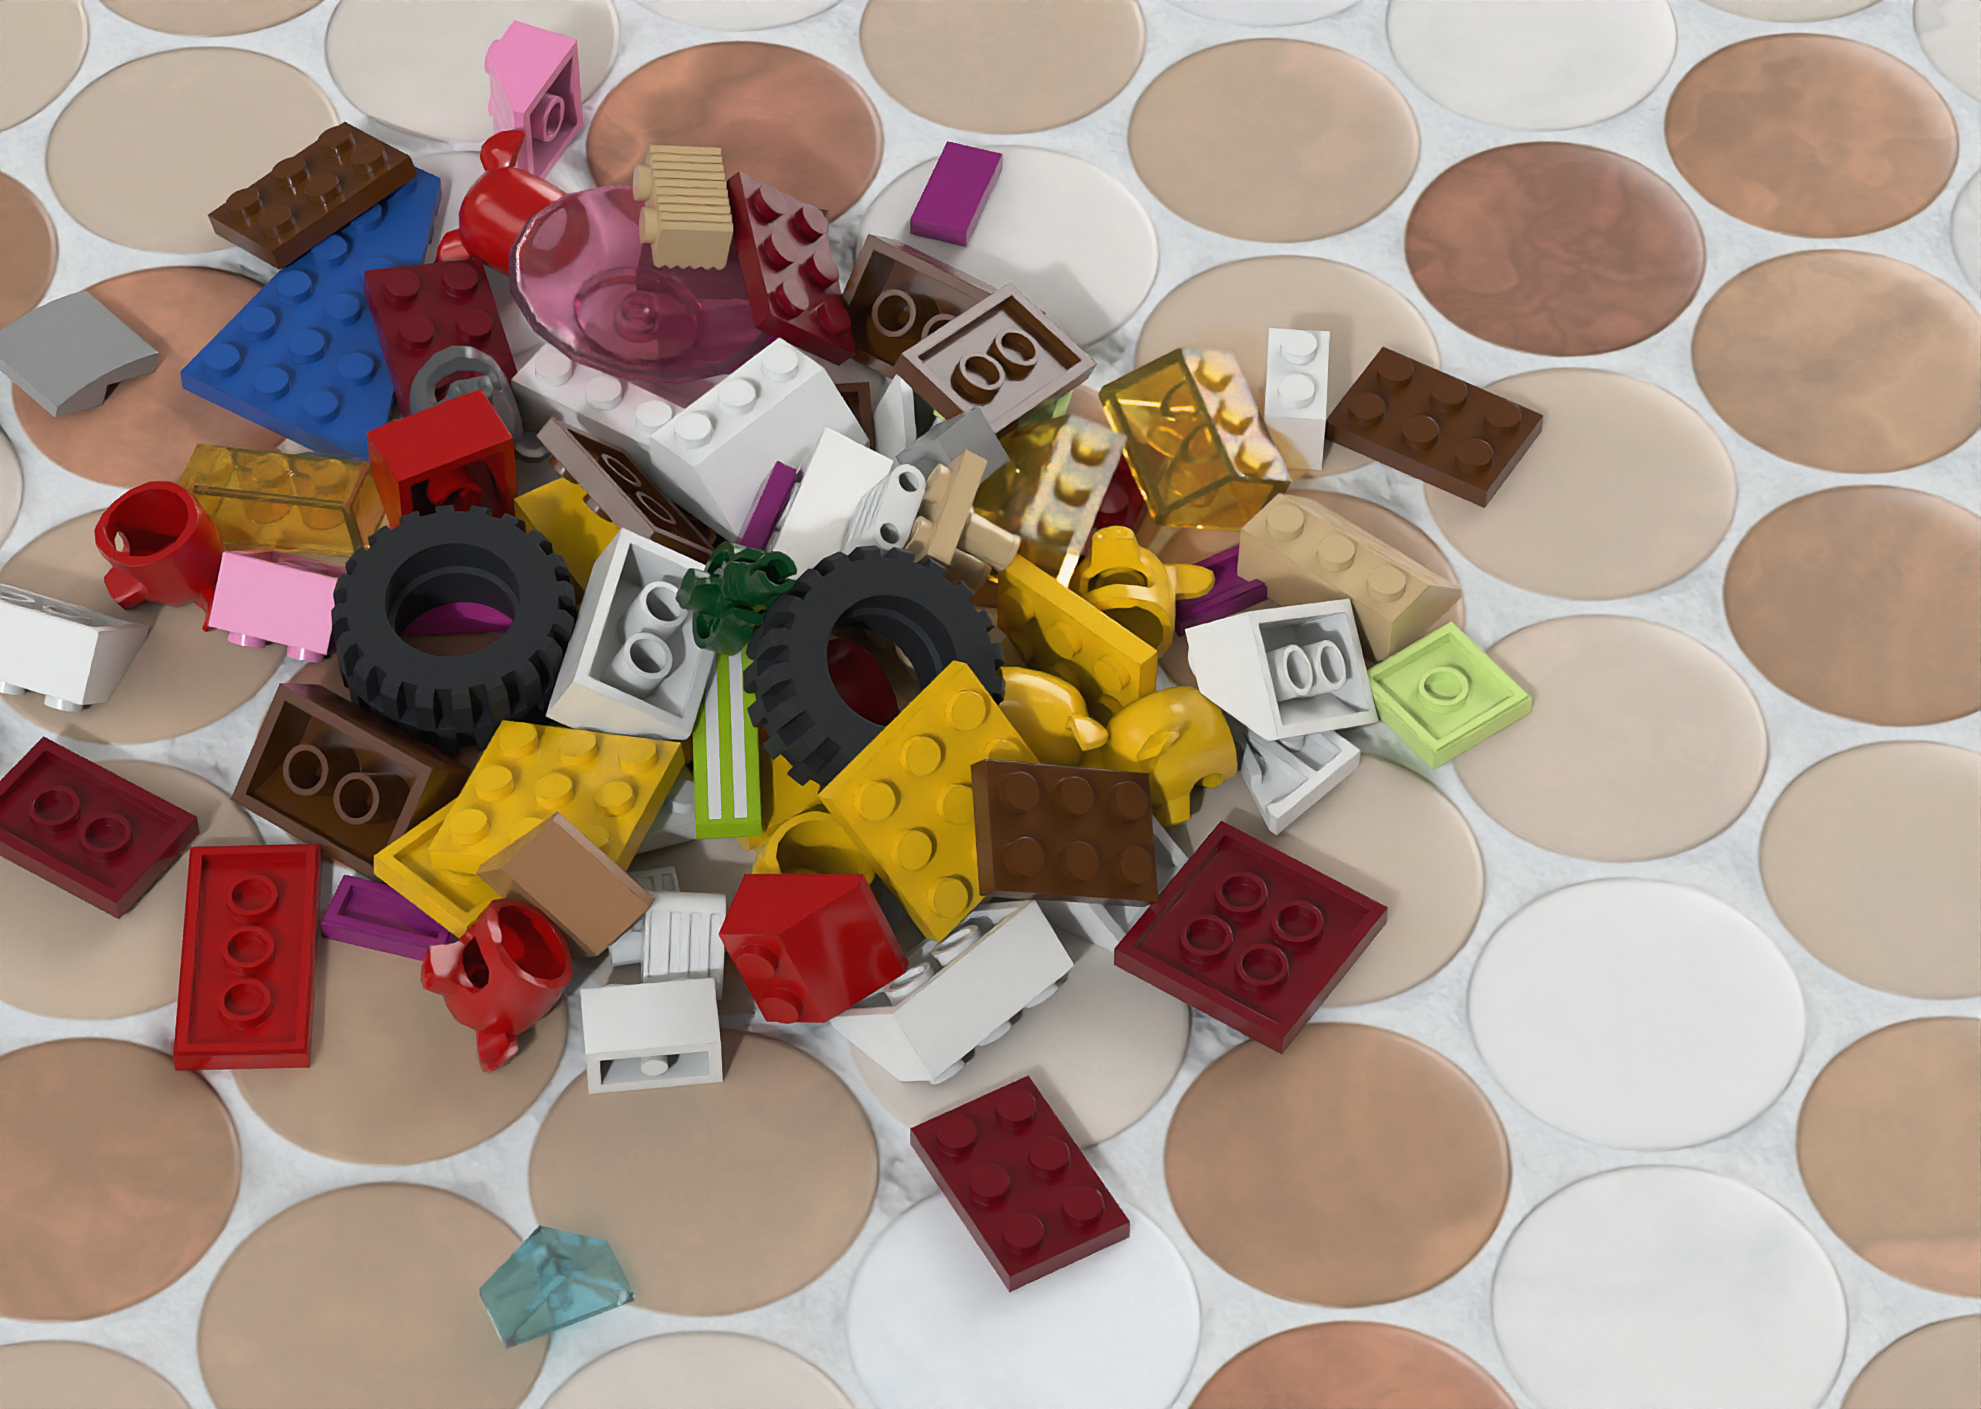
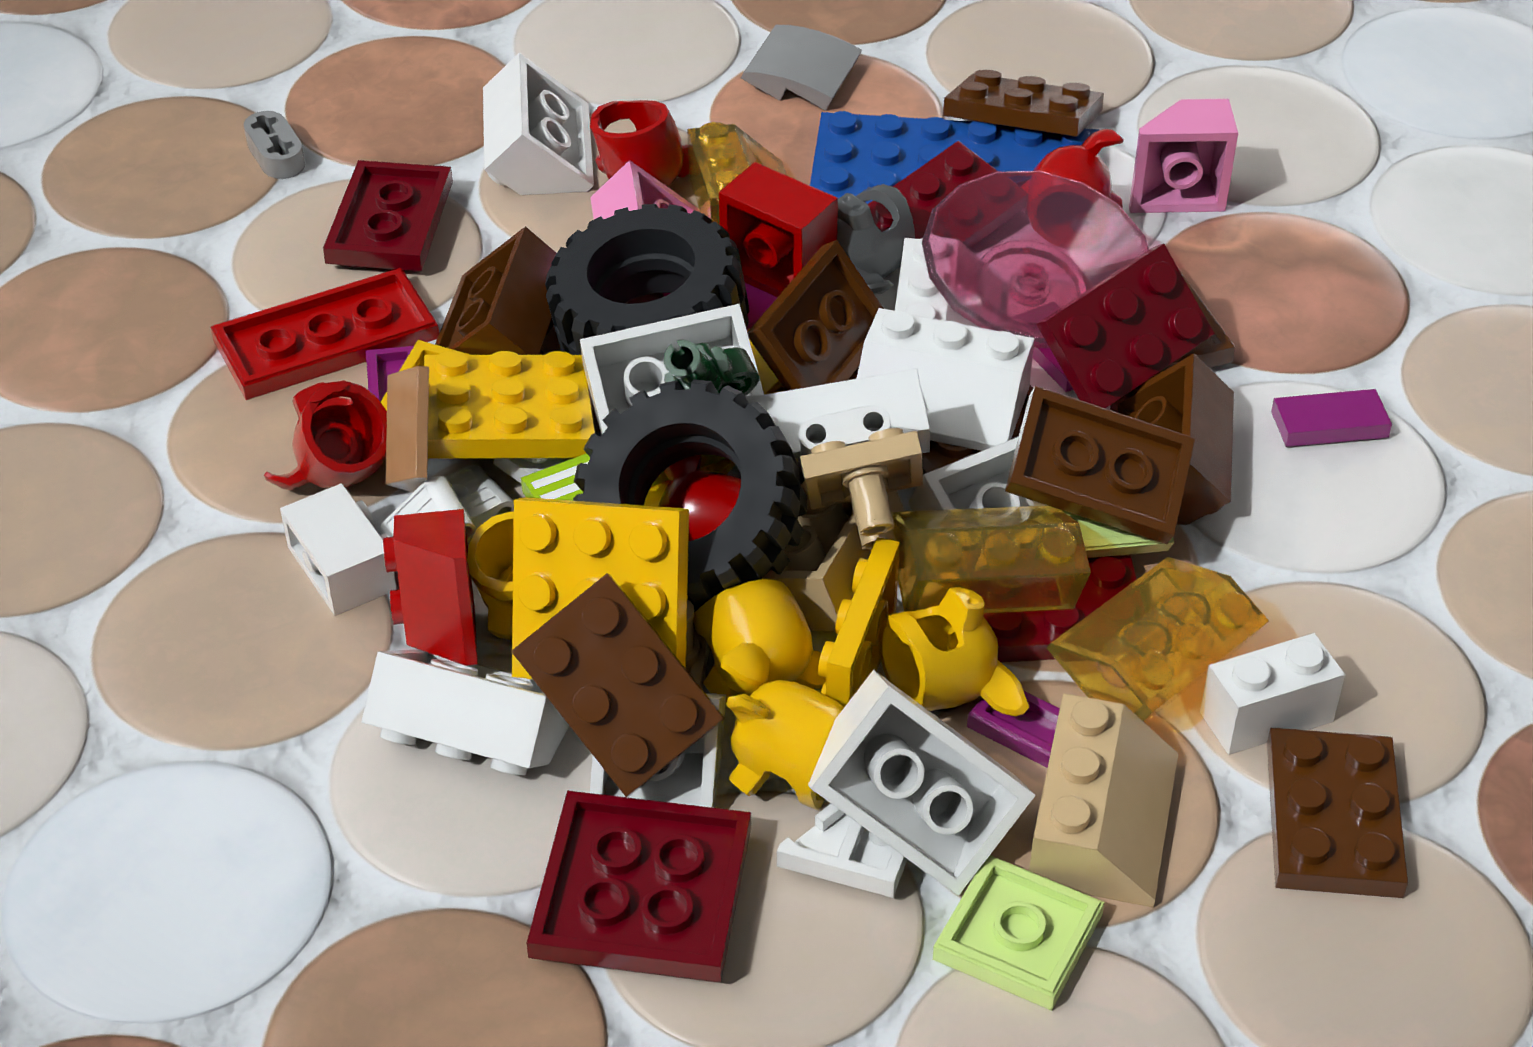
camera: 65 degrees right, 5 degrees down
clear light blue slope [479,1225,635,1349] -> none
tan brick [633,145,733,271] -> none
light grey brick [895,406,1010,483] -> none
dark red plate [910,1075,1130,1292] -> none

